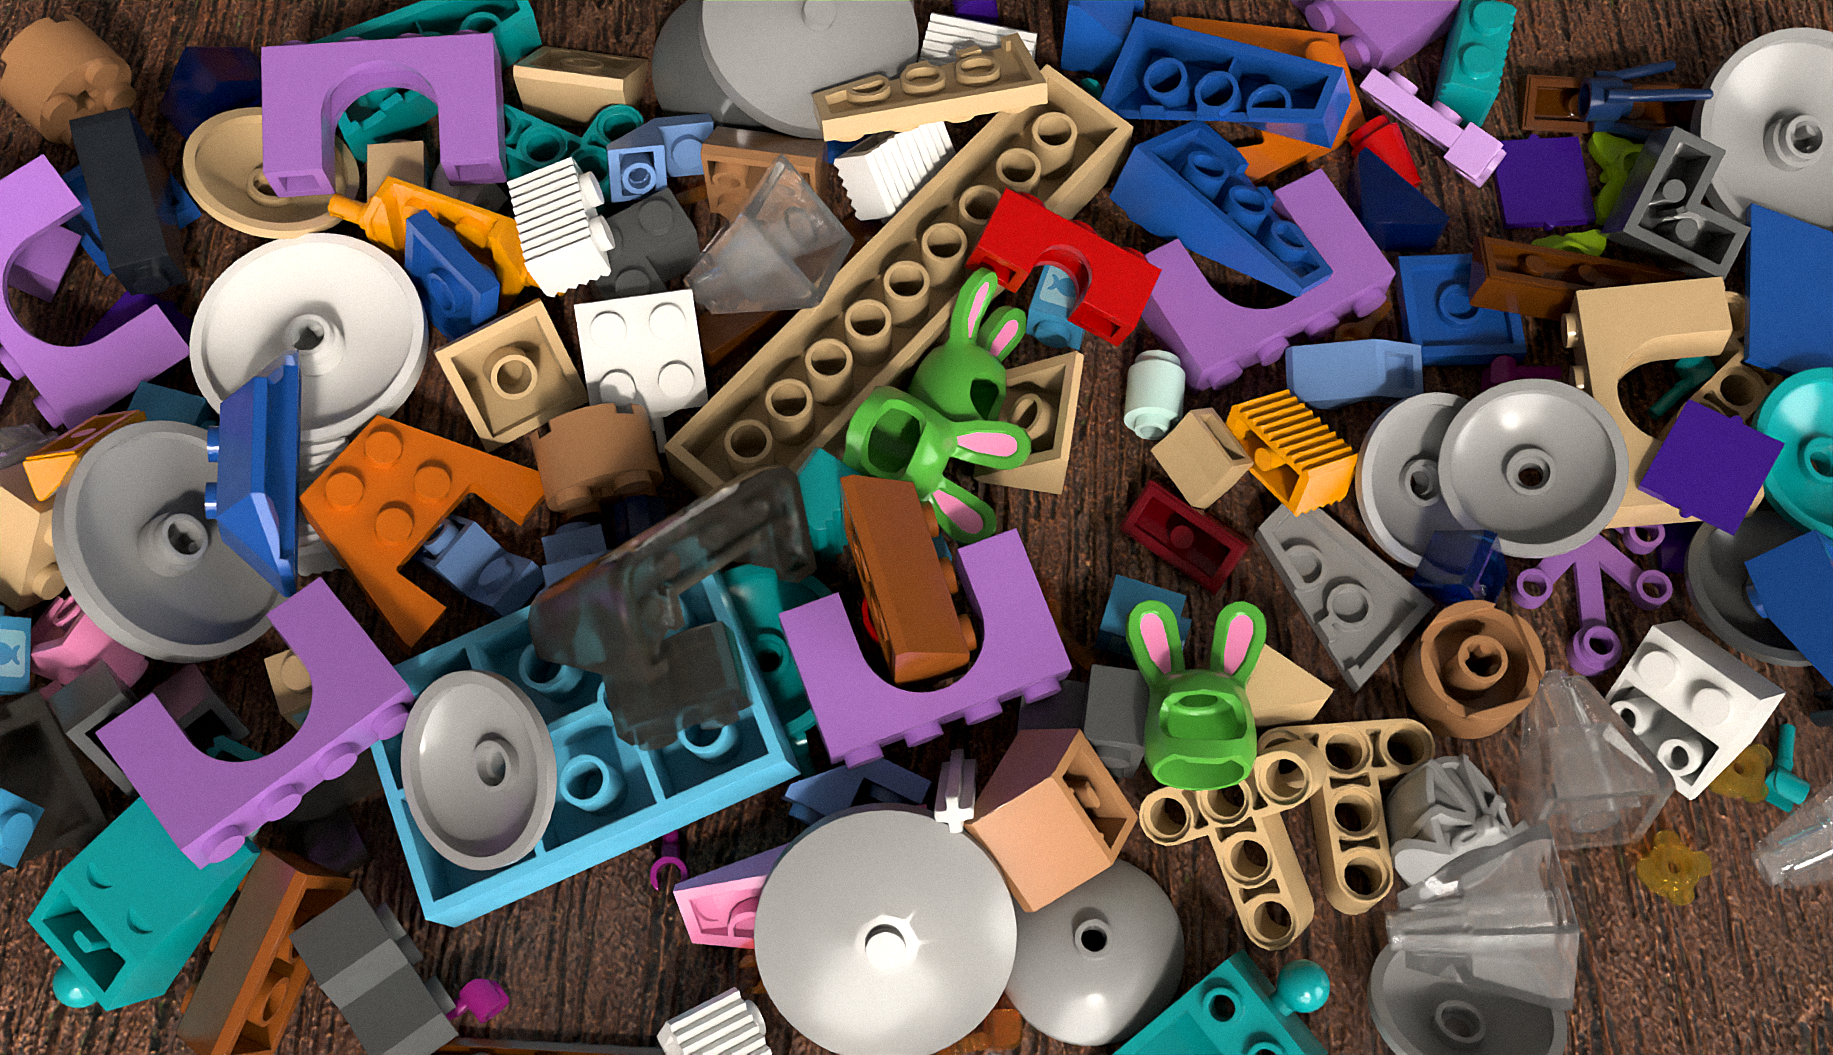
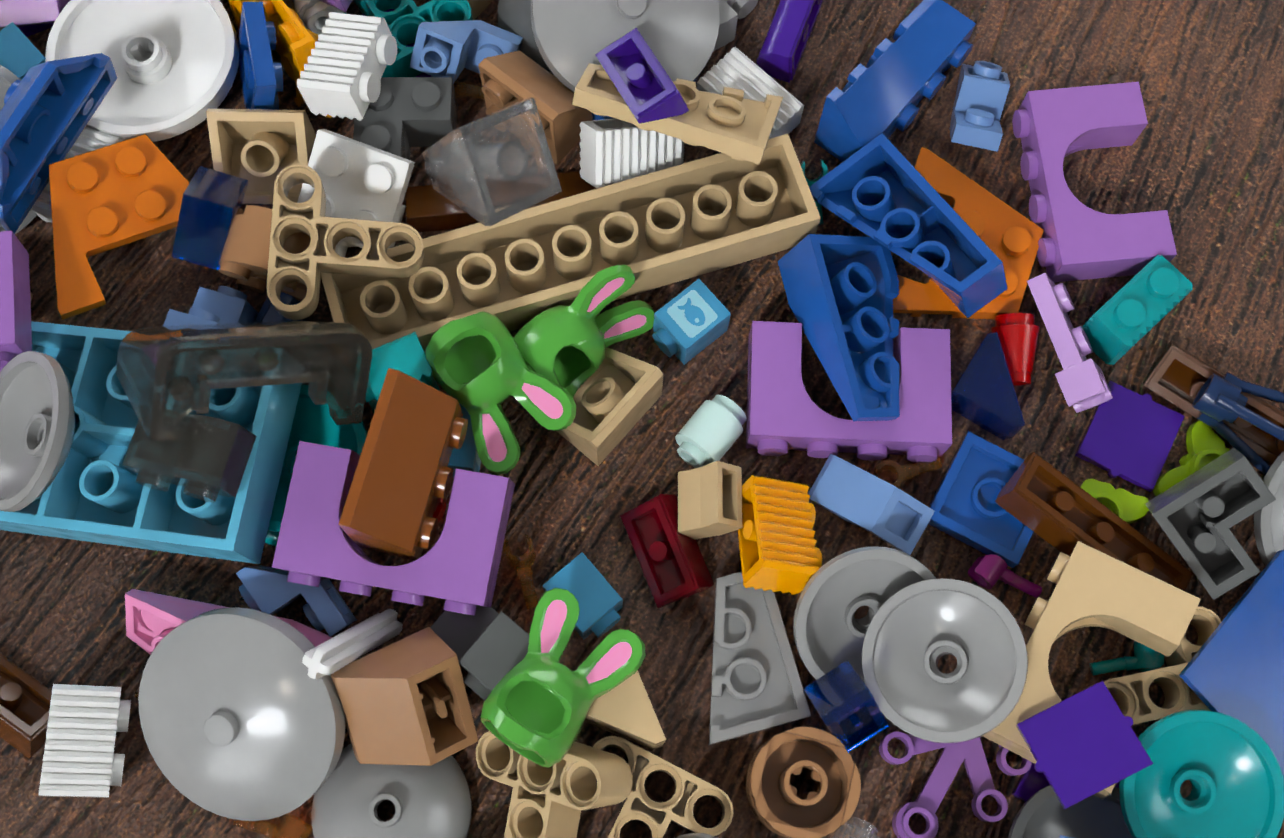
camera: 30 degrees right, 5 degrees up
medium blue slope [413,514,544,618] -> none
magenta hand [650,829,691,892] -> none
red arch [964,187,1162,347] -> none
none -> clear blue slope [172,166,248,270]
none -> tan beam [266,164,424,320]
none -> dark purple slope [595,28,689,124]

